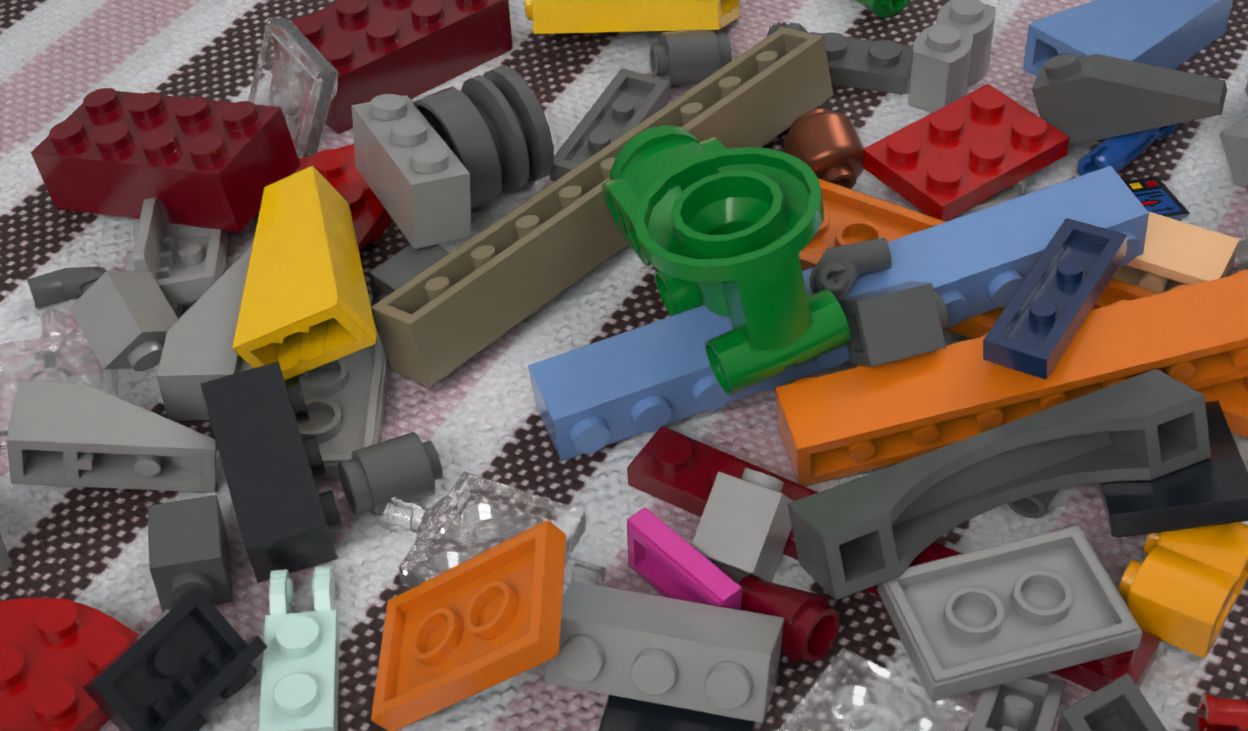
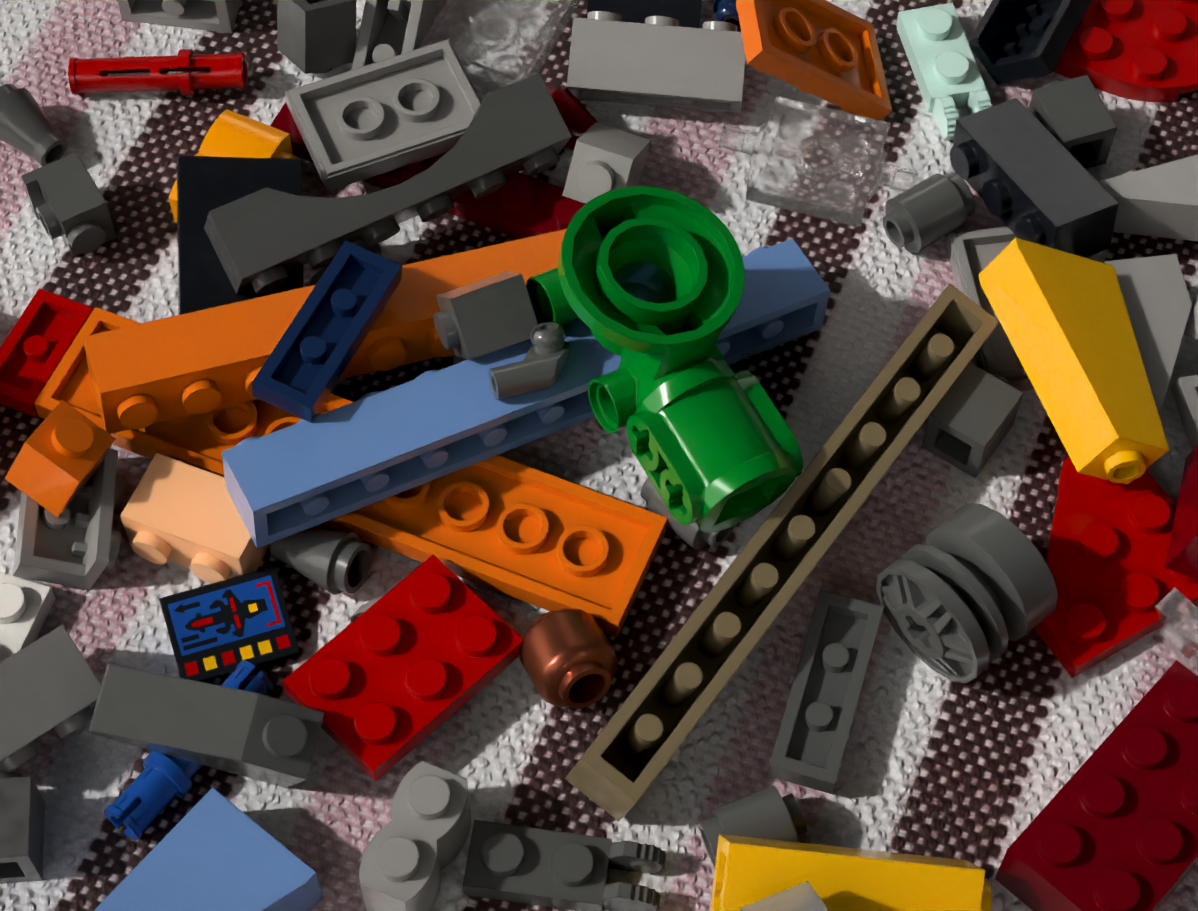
camera: 170 degrees right, 15 degrees up
light grey brick [352,94,471,249] -> none
dark pink tile [627,507,742,610] -> none

